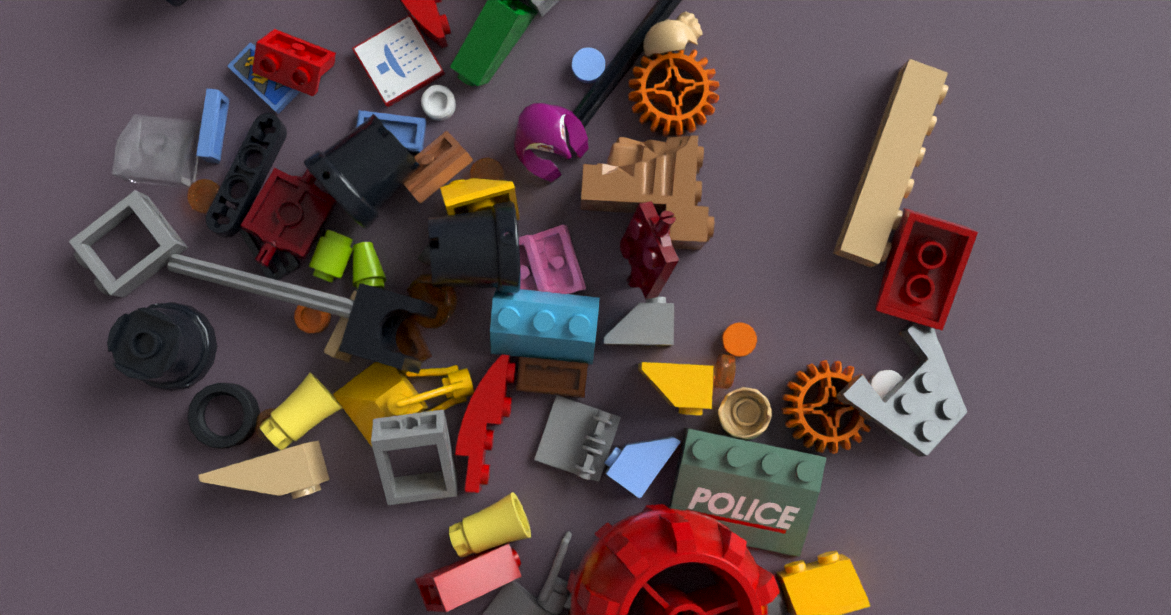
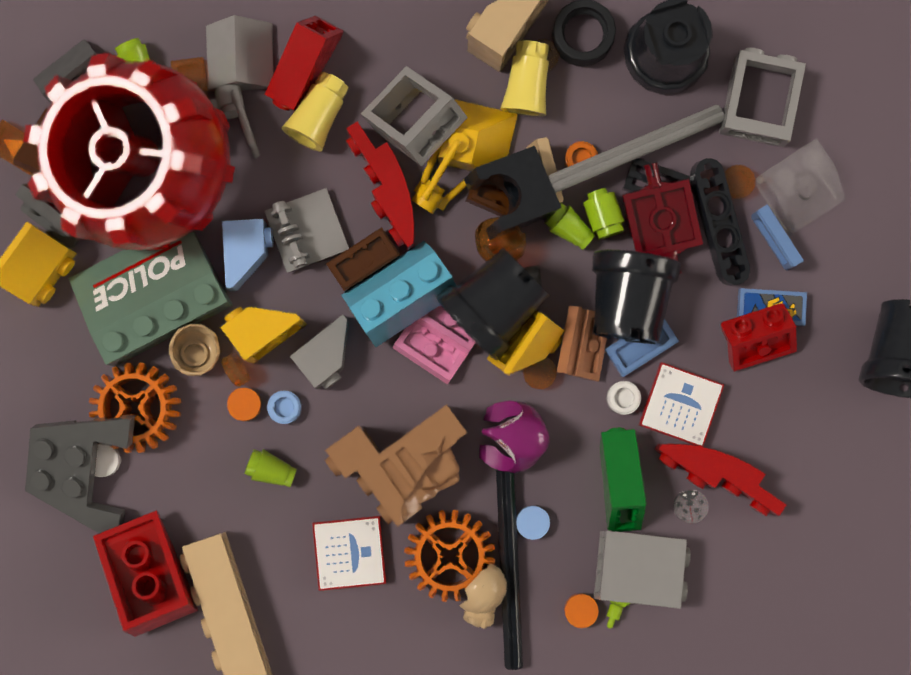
camera: 140 degrees right, 0 degrees up
dark red plate [620,201,679,300] -> none
none -> lime cone [244,449,297,487]
none -> light blue tile [267,391,302,424]
none -> white tile [312,516,387,591]

